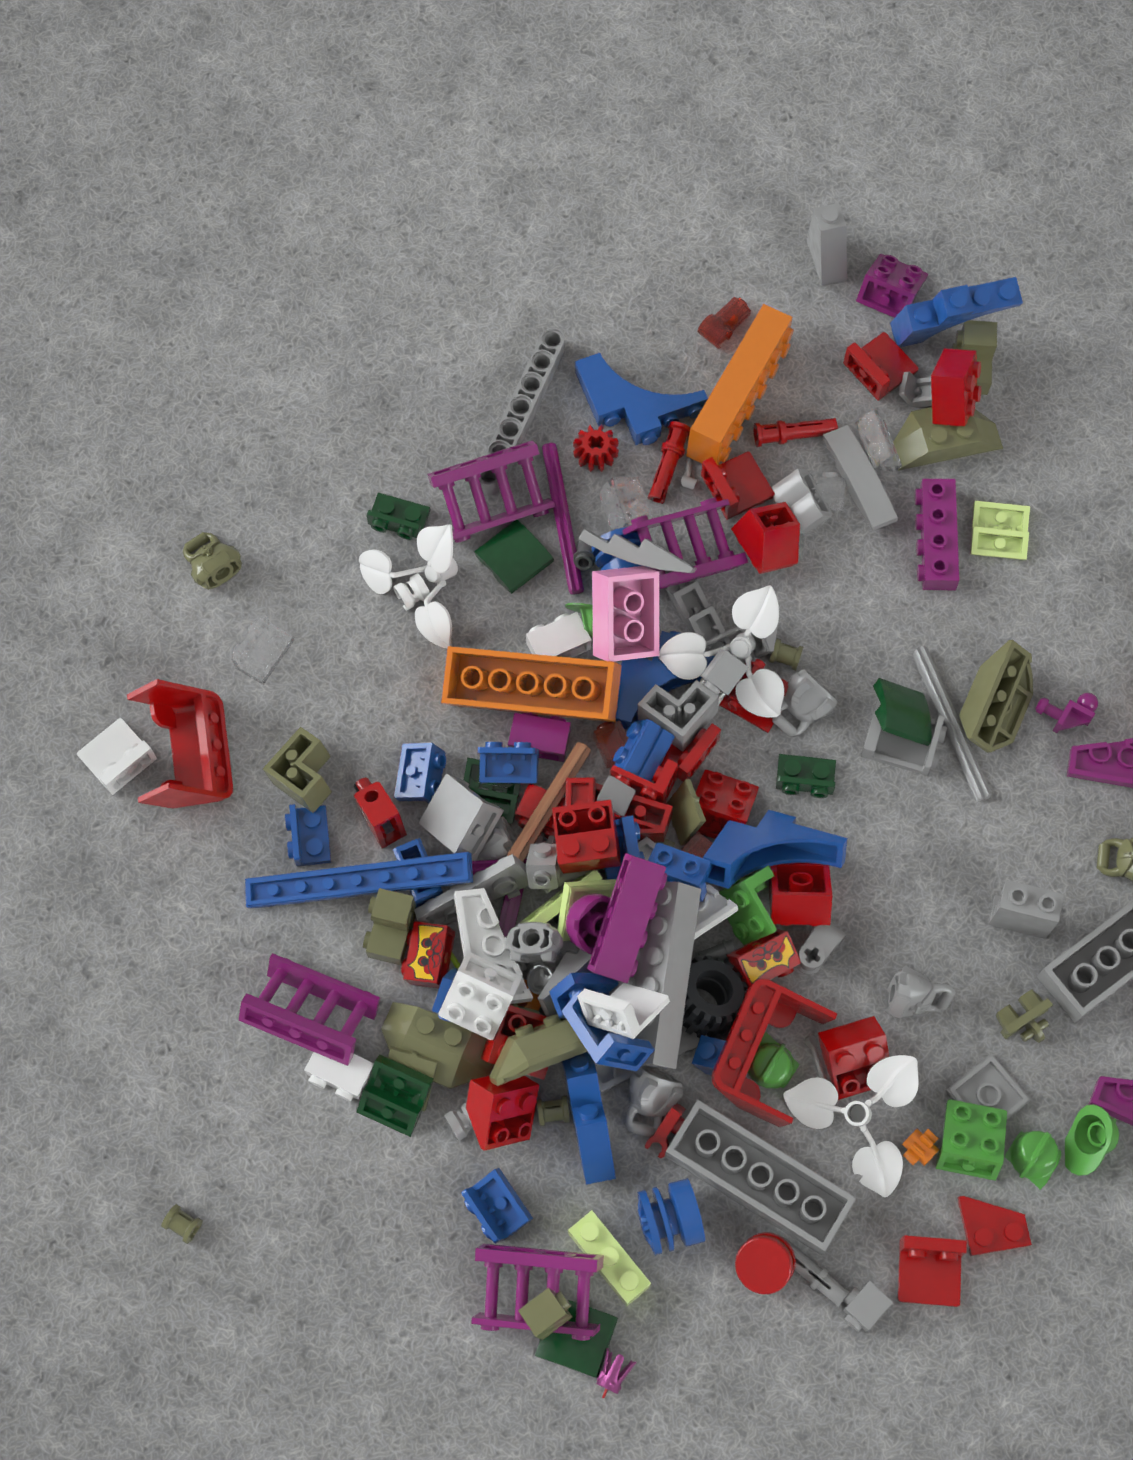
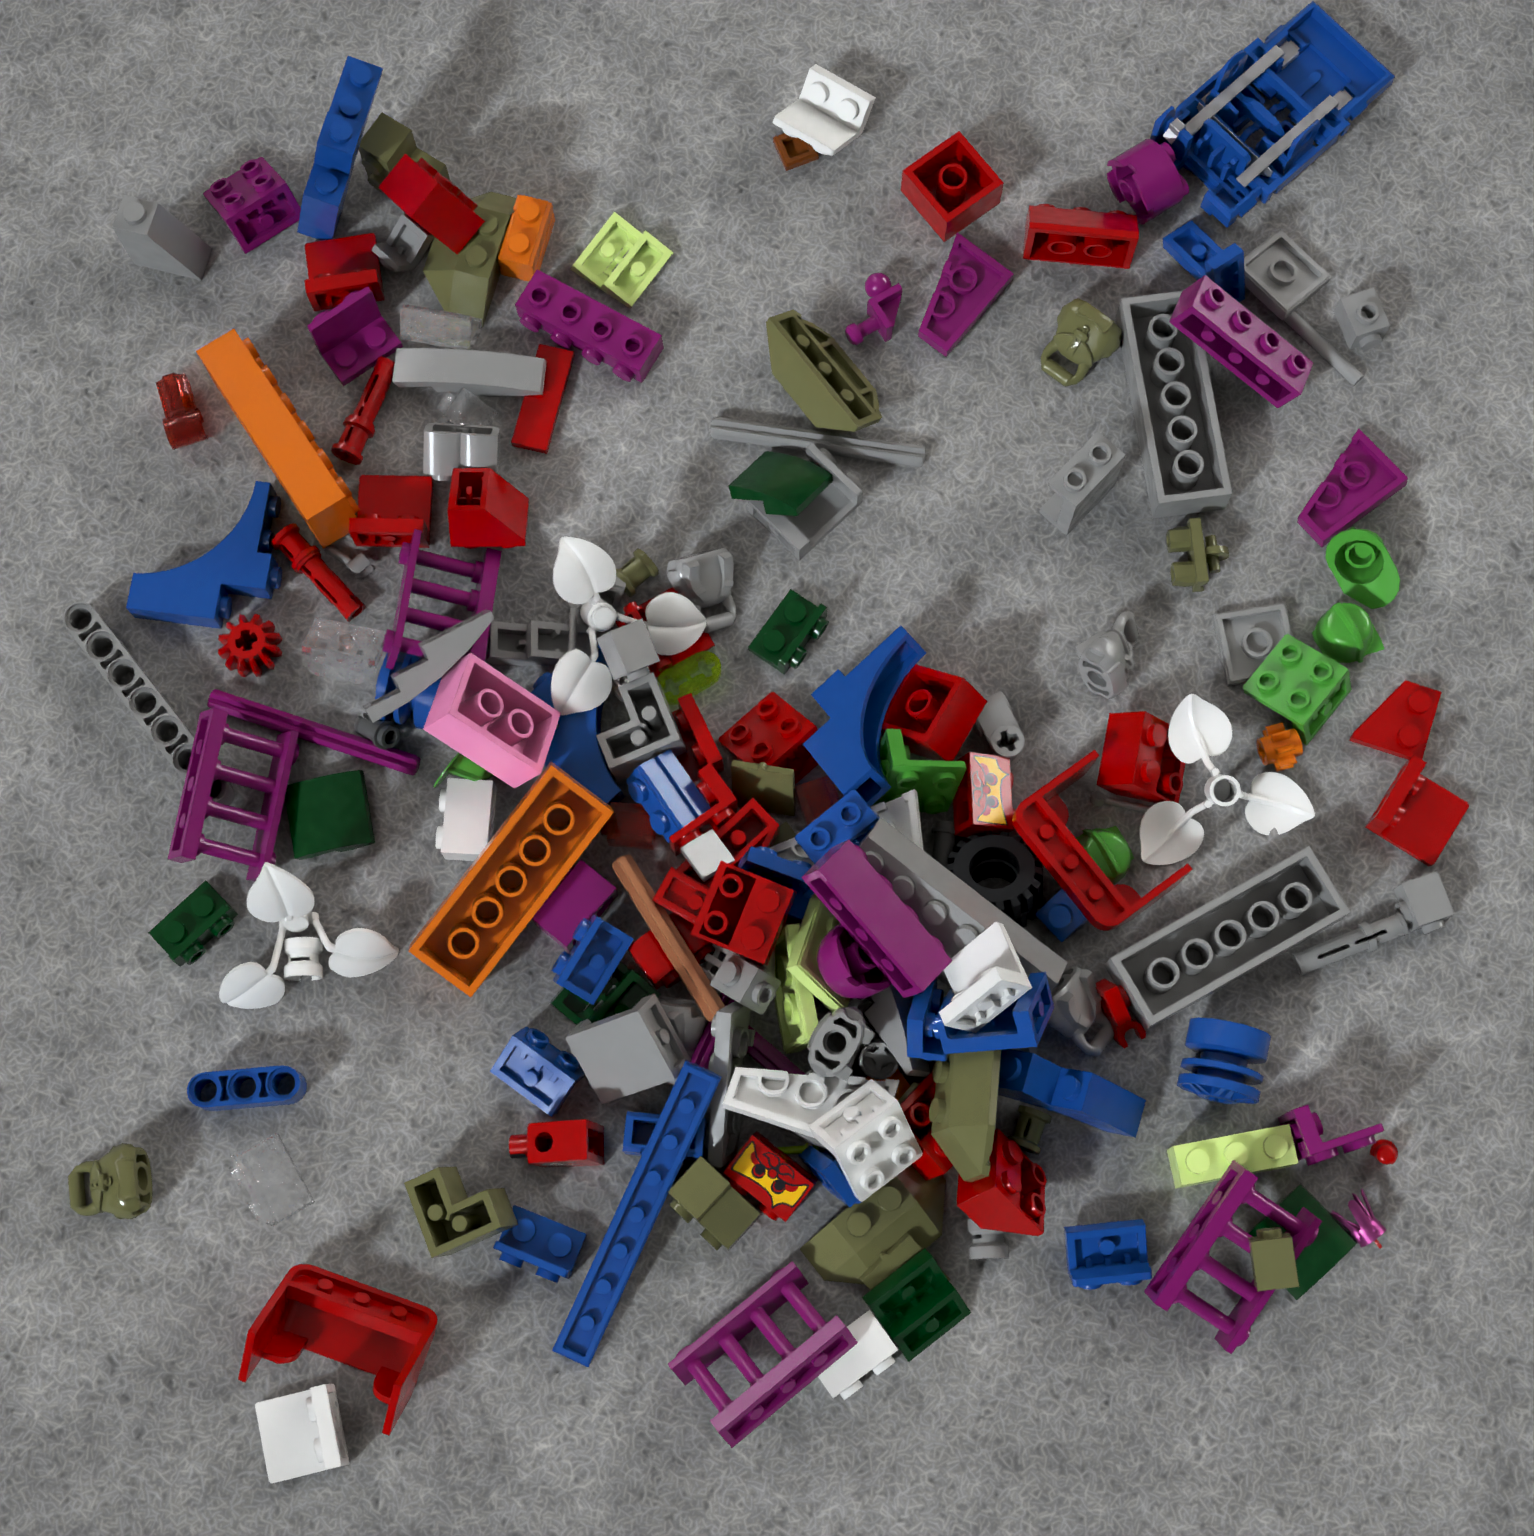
camera: 60 degrees left, 5 degrees up
red head [735,1232,796,1295] -> none
none -> blue beam [187,1065,307,1111]
none -> magenta bracket [307,287,403,387]
none -> orange brick [497,195,555,282]
none -> red tile [511,344,575,454]
none -> clear neon green beam [657,651,722,705]
none -> magenta bracket [1278,1105,1385,1166]
none -> red piece [1370,1139,1398,1165]

